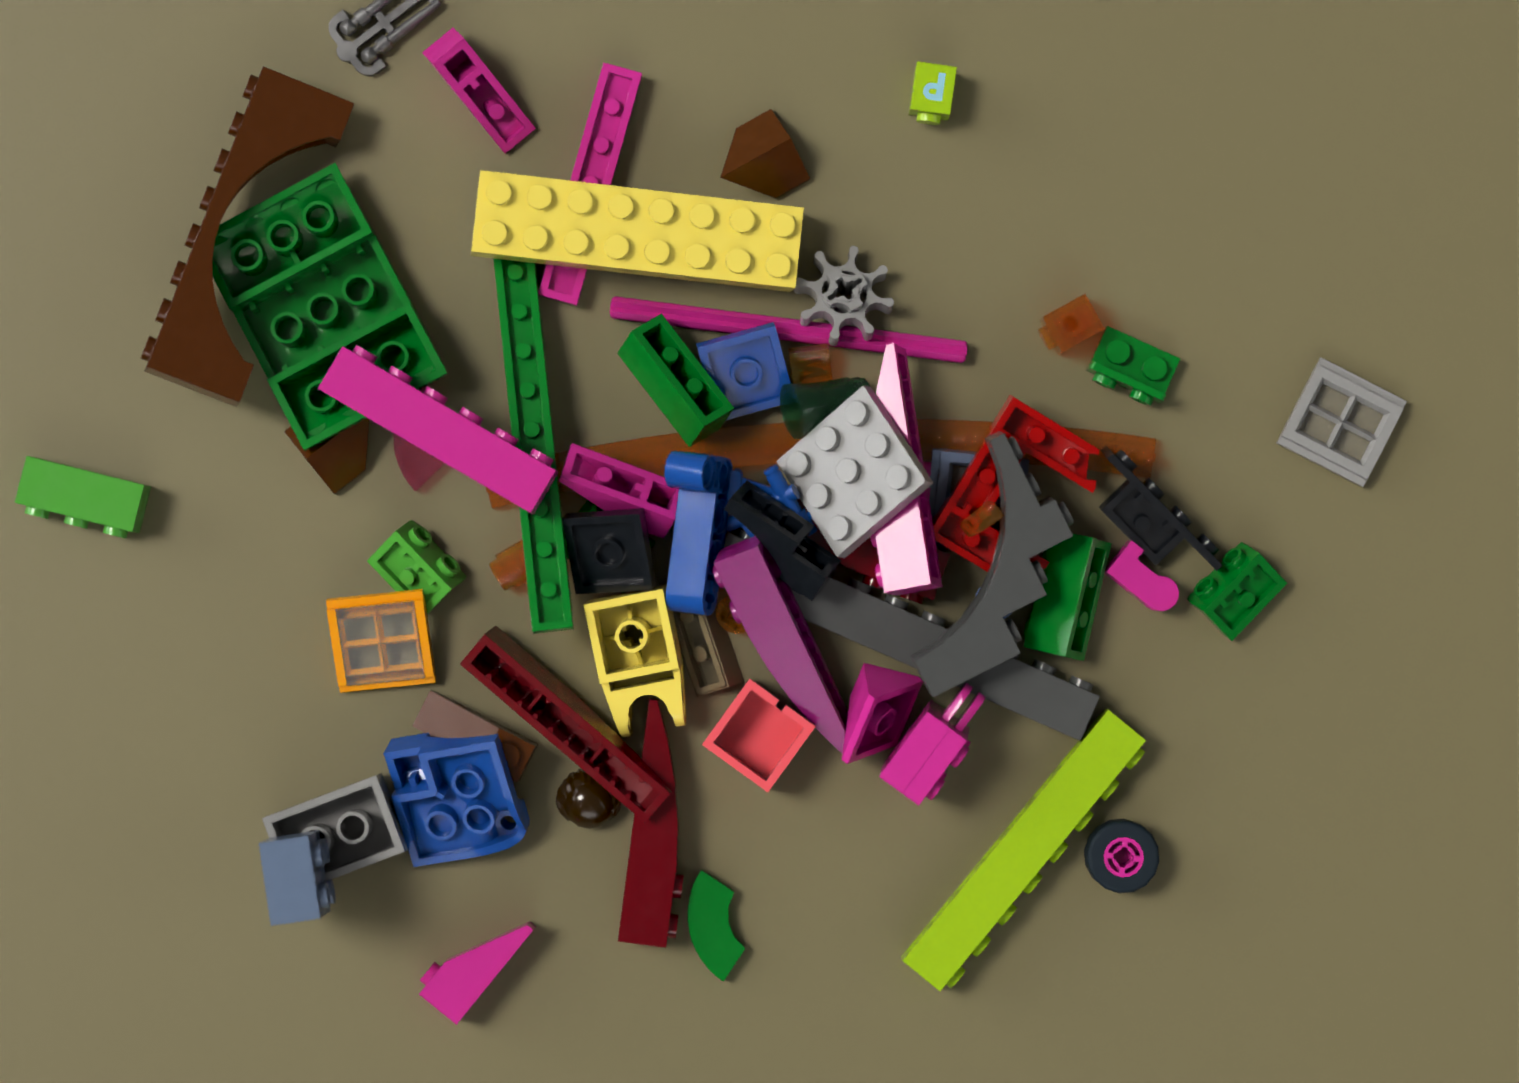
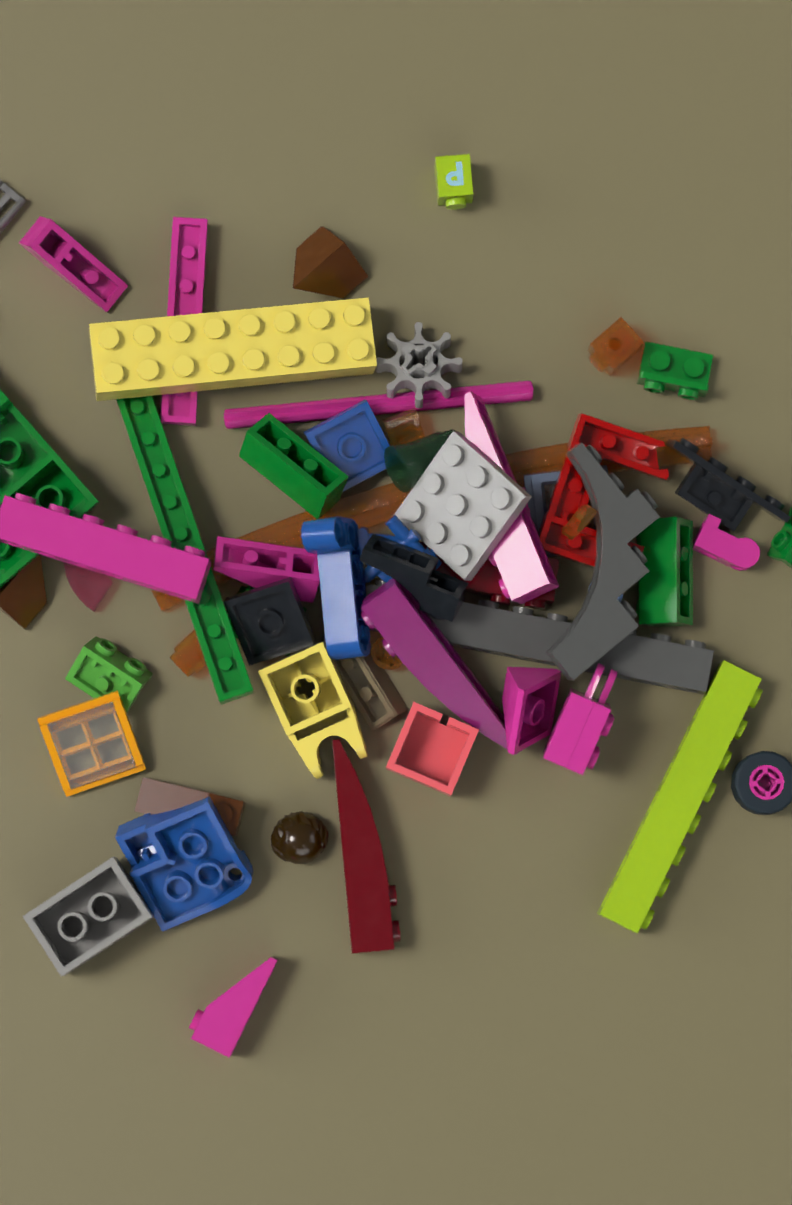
camera: 20 degrees left, 5 degrees down
sand blue brick [259,830,336,926] -> none
dark red slope [460,626,672,823] -> none
green tile [688,869,746,982] -> none

